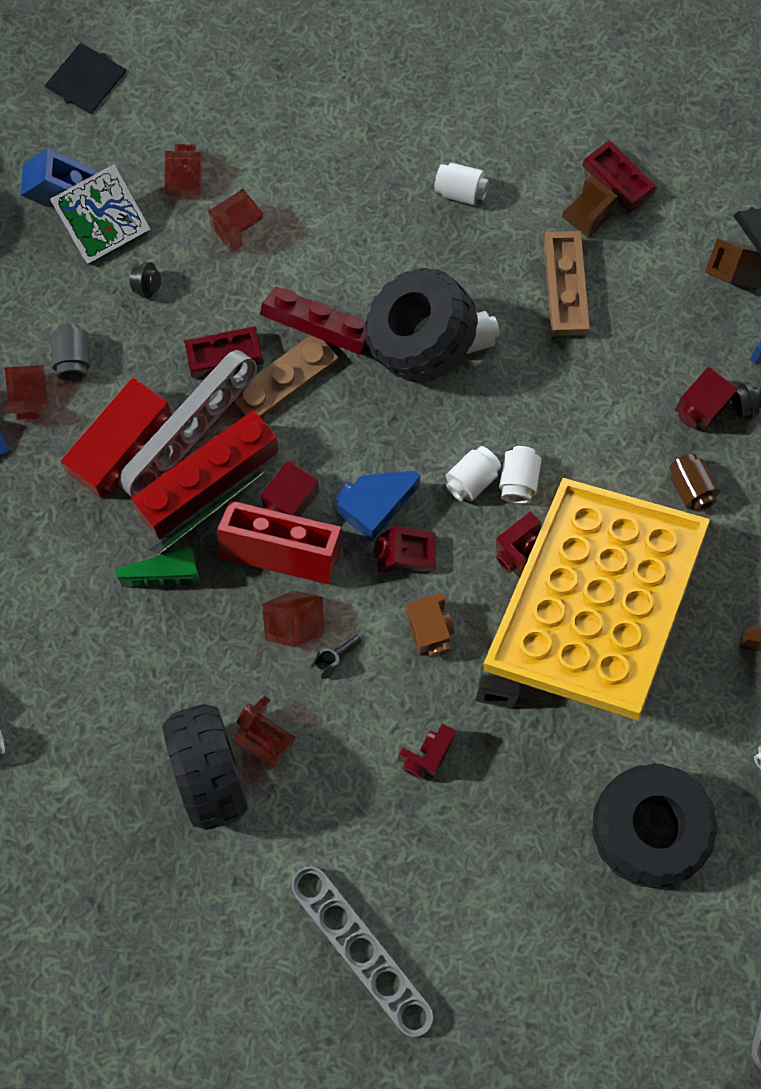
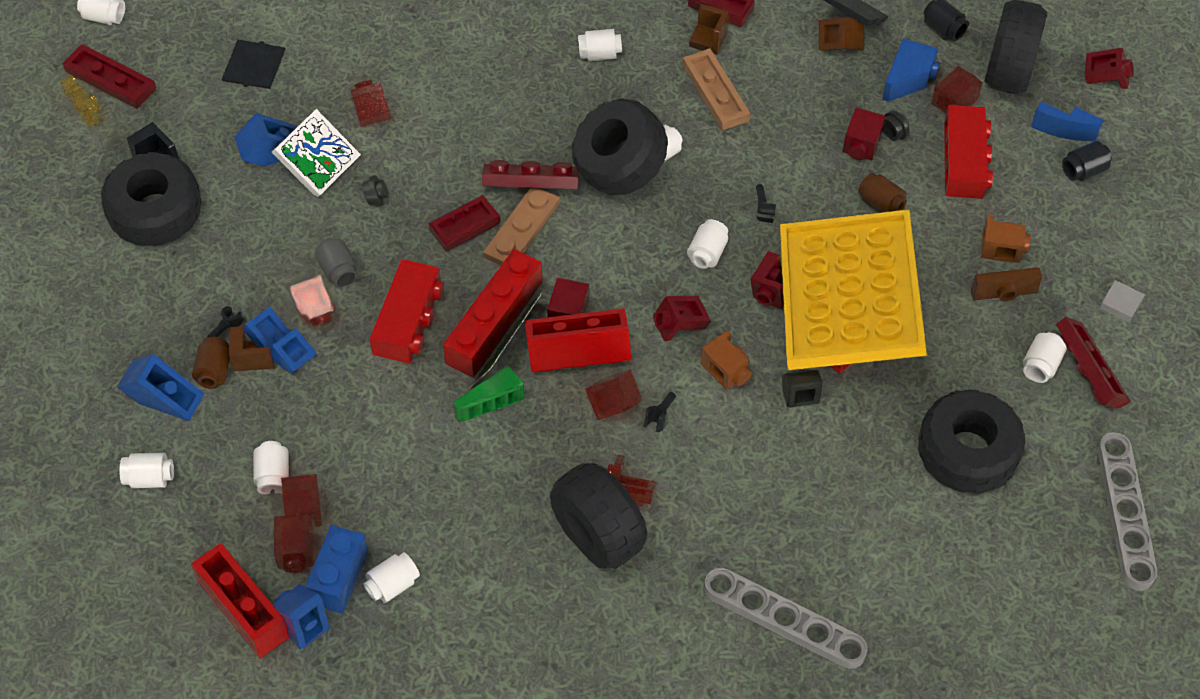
camera: 20 degrees left, 15 degrees down
light grey beam [119,350,257,497] -> none
clear red panel [208,189,263,252] -> none
blue slope [336,471,421,541] -> none
dark red bracket [398,723,456,780] -> none
white brick [499,446,542,504] -> none
none -> black hand [756,184,776,223]

